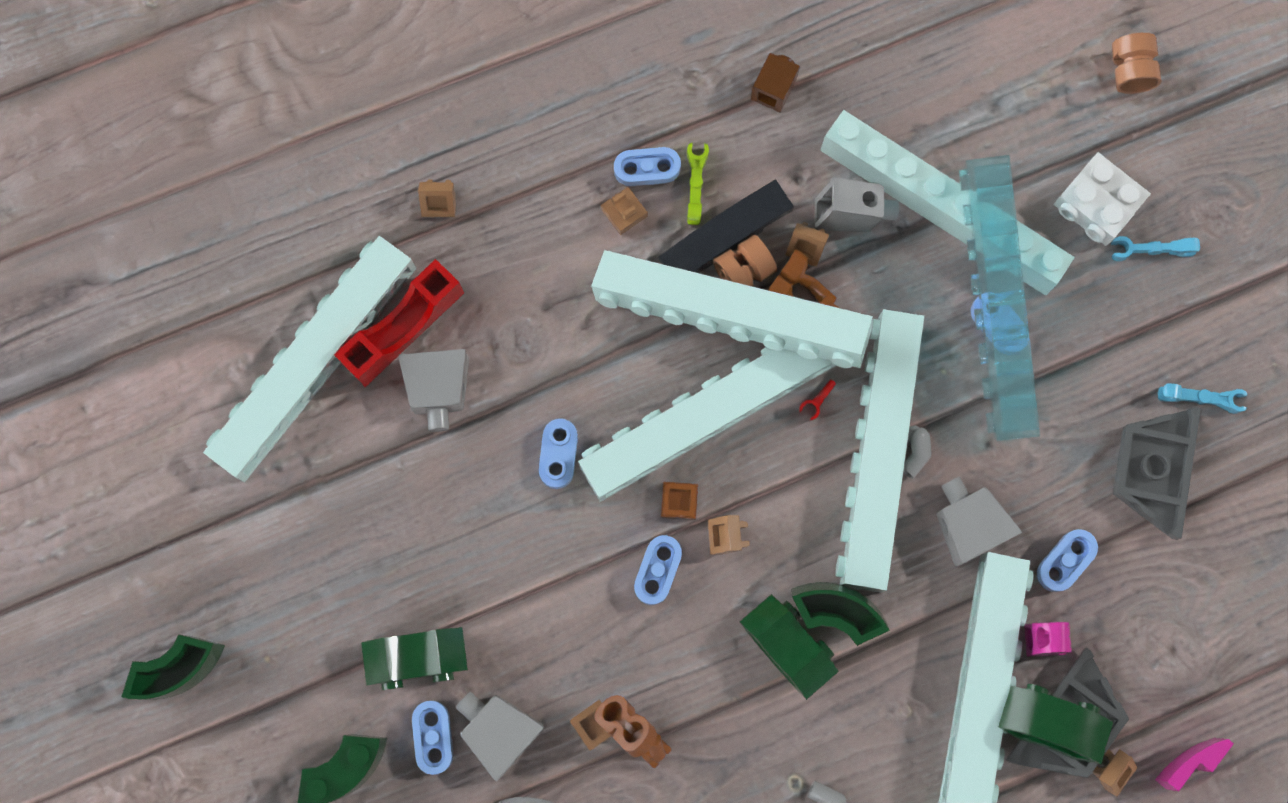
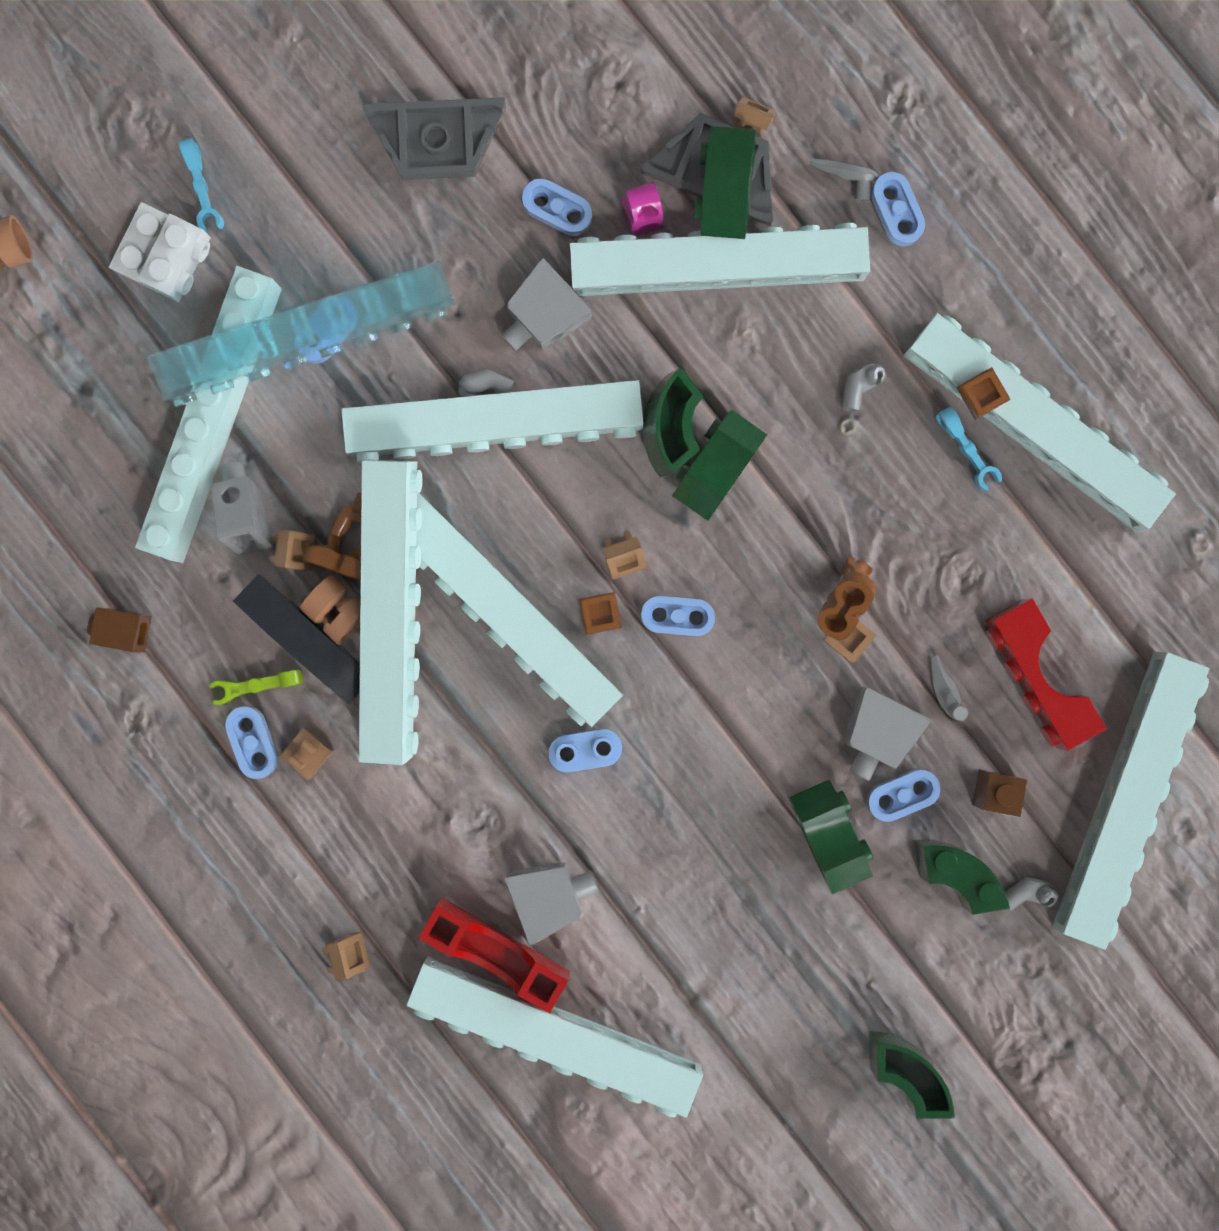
camera: 105 degrees left, 10 degrees up
red hand [799,379,836,421] -> none
dark pink slope [1155,738,1234,791] -> none
medium azure piece [1158,383,1247,414] -> none

